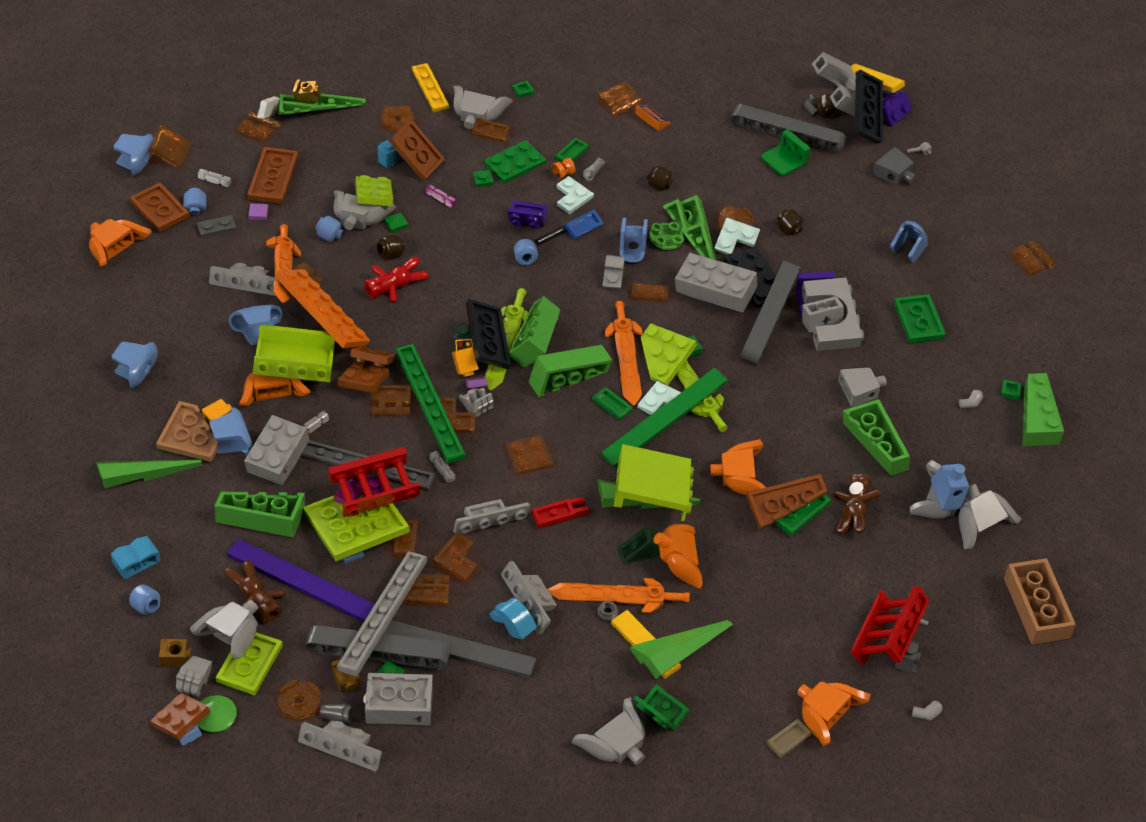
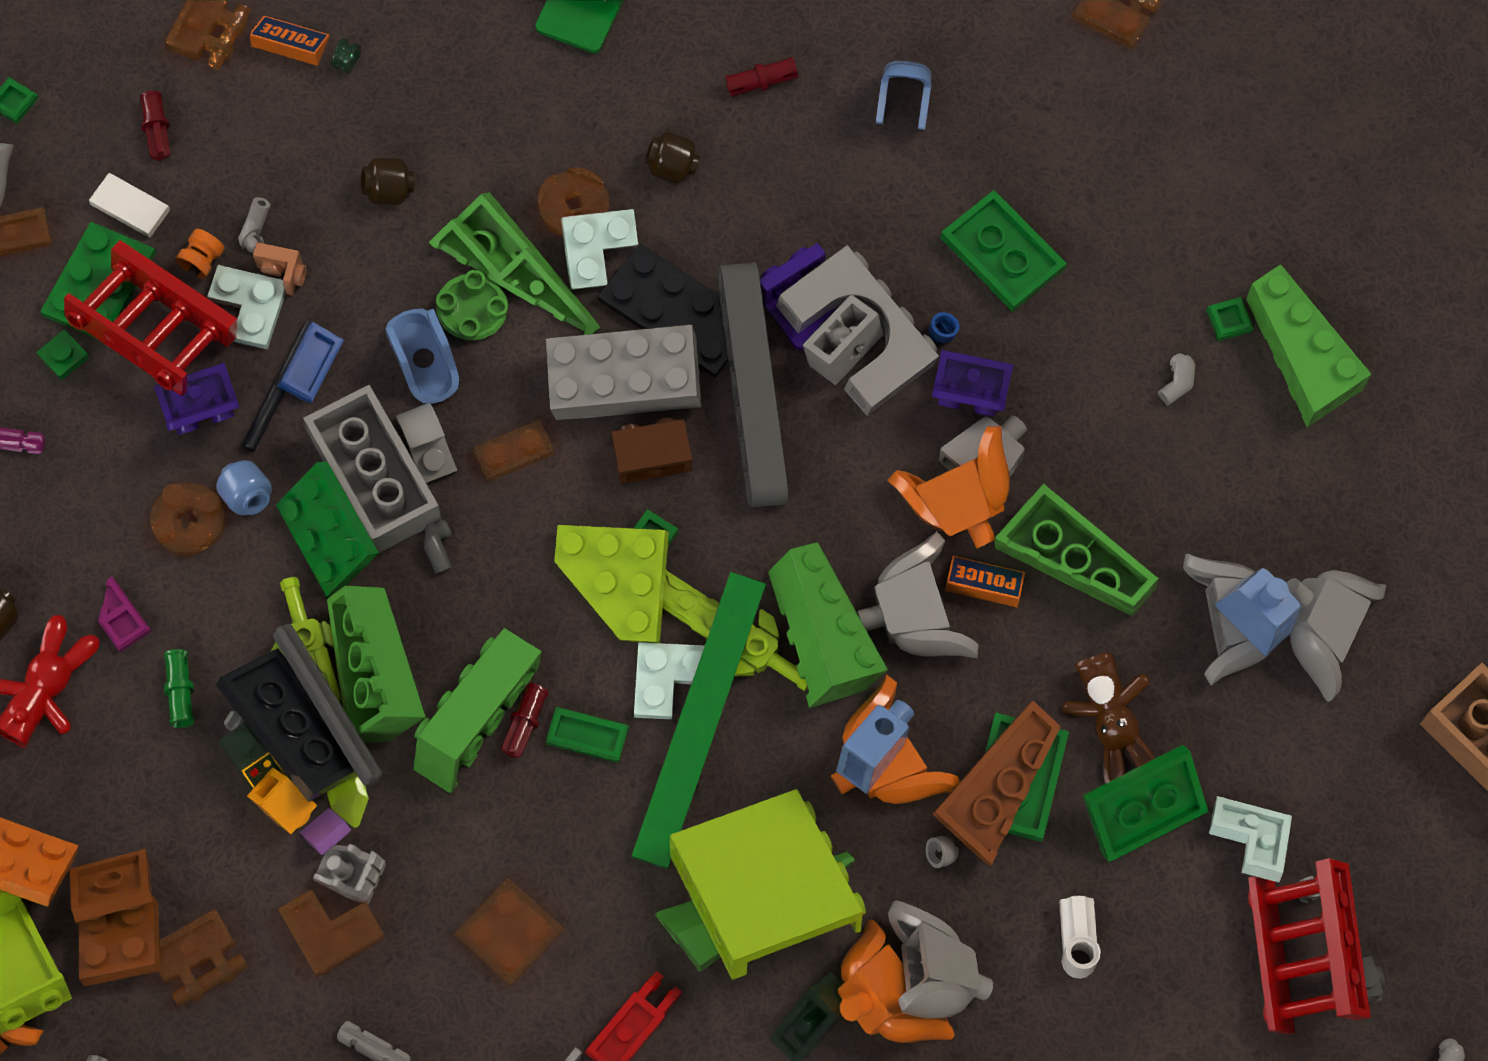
camera: 30 degrees left, 20 degrees up
green tile [395,344,465,464] -> none
green tile [555,138,589,162] -> none
orange sword [605,301,642,406] -> none
none -> red fence [64,240,238,396]
none -> white tile [89,173,170,238]
none -> magenta tile [98,576,152,653]
none -> dark red axle [140,91,171,161]
none -> clear orange plate [150,483,226,556]
none -> green pin [163,649,194,728]
none -> nougat bracket [253,242,306,296]
none -> dark grey axle [273,624,382,786]
none -> green plate [276,461,379,597]
none -> light grey brick [303,385,441,553]
none -> clear green bush [331,38,361,74]
none -> dark grey arm [424,519,452,574]
none -> dark red axle [501,683,549,758]
none -> reddish brown brick [612,418,692,484]
none -> dark red pin [725,57,798,97]
none -> bright green wedge [768,542,888,708]
none -> medium blue torso [836,700,914,794]
none -> light grey torso [857,531,979,659]
none -> orange torso [887,426,1010,548]
none -> light grey torso [888,900,993,1019]
none -> light grey hinge [925,836,959,868]
none -> blue hinge [929,312,959,345]
none -> dark purple bracket [932,350,1013,416]
none -> slope [945,556,1025,607]
none -> white piece [1059,896,1101,979]
none -> green plate [1083,745,1209,863]
none -> light aqua plate [1209,796,1292,882]

